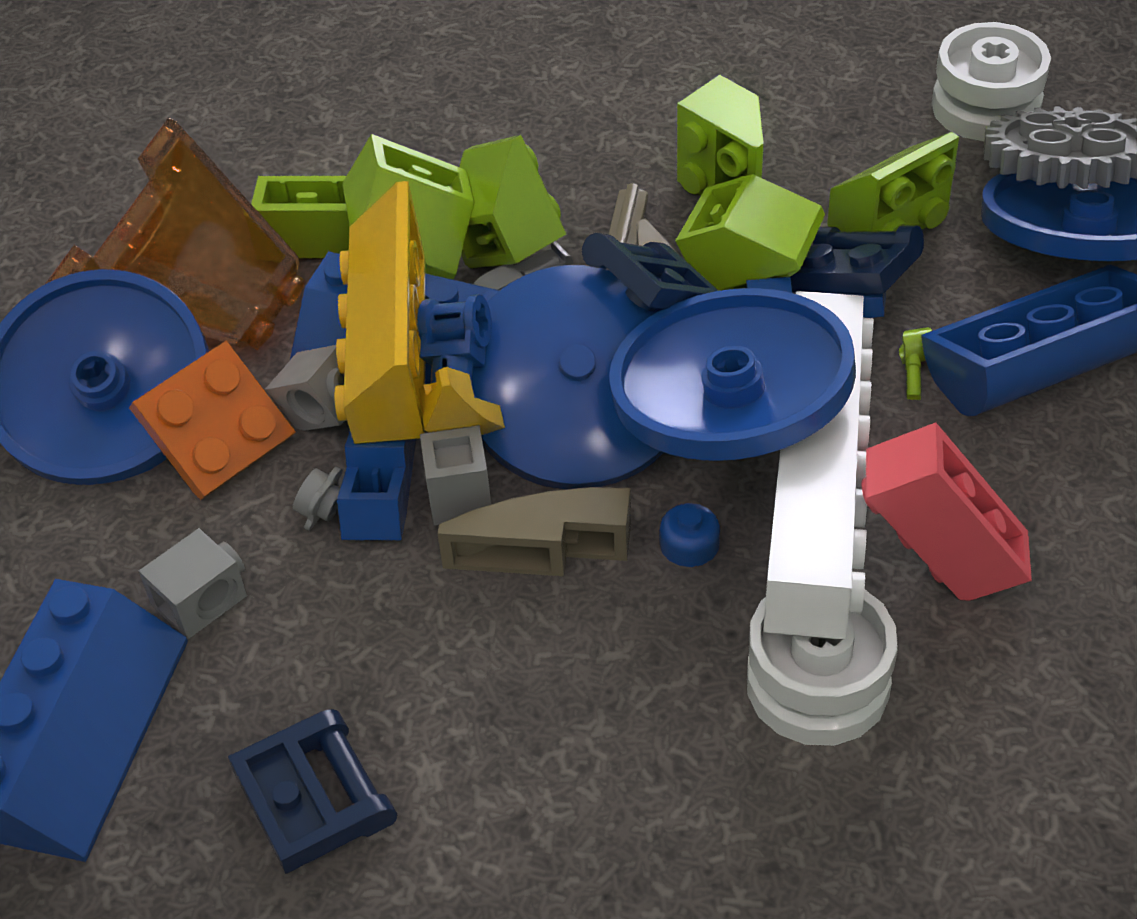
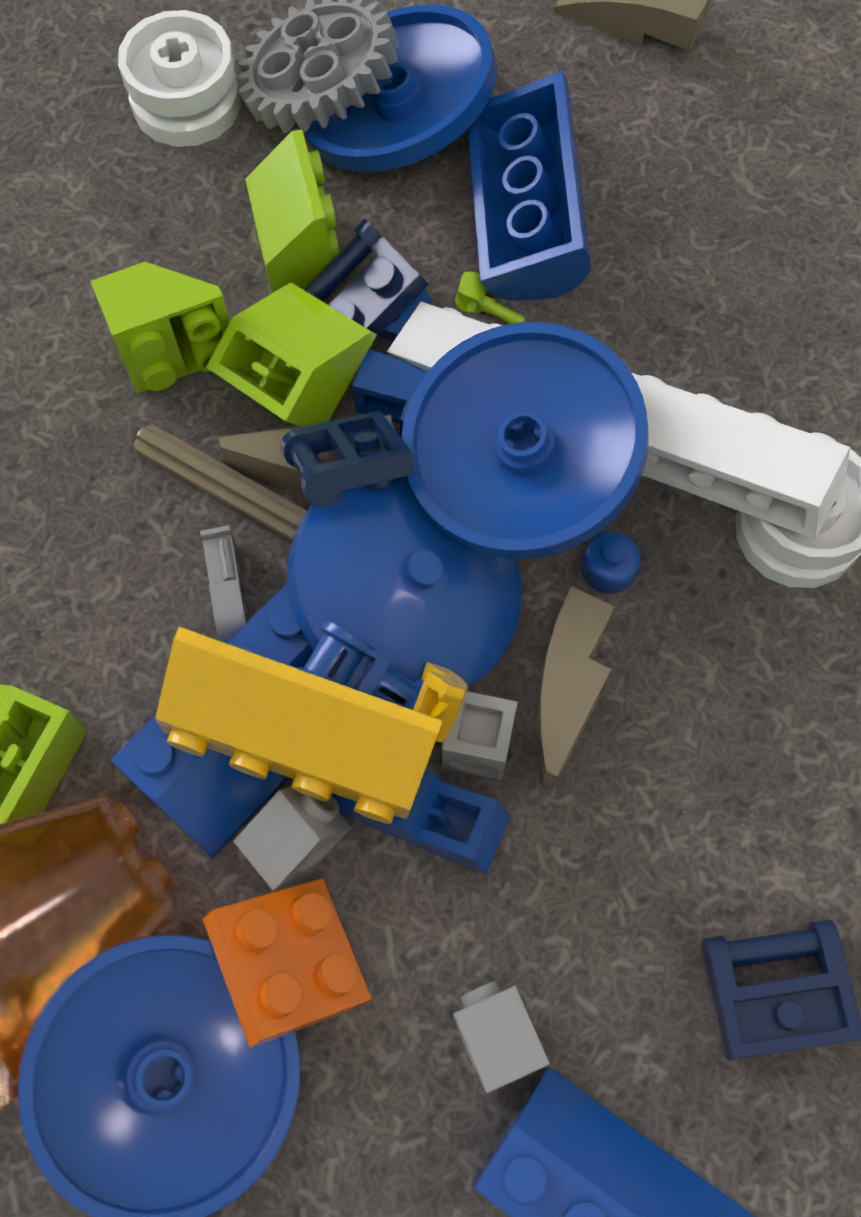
camera: 70 degrees left, 20 degrees up
light grey plate [293,466,343,532] -> none
lime slope [342,134,474,280] -> none
lime slope [459,135,566,268] -> none
coral brick [861,422,1032,601] -> none

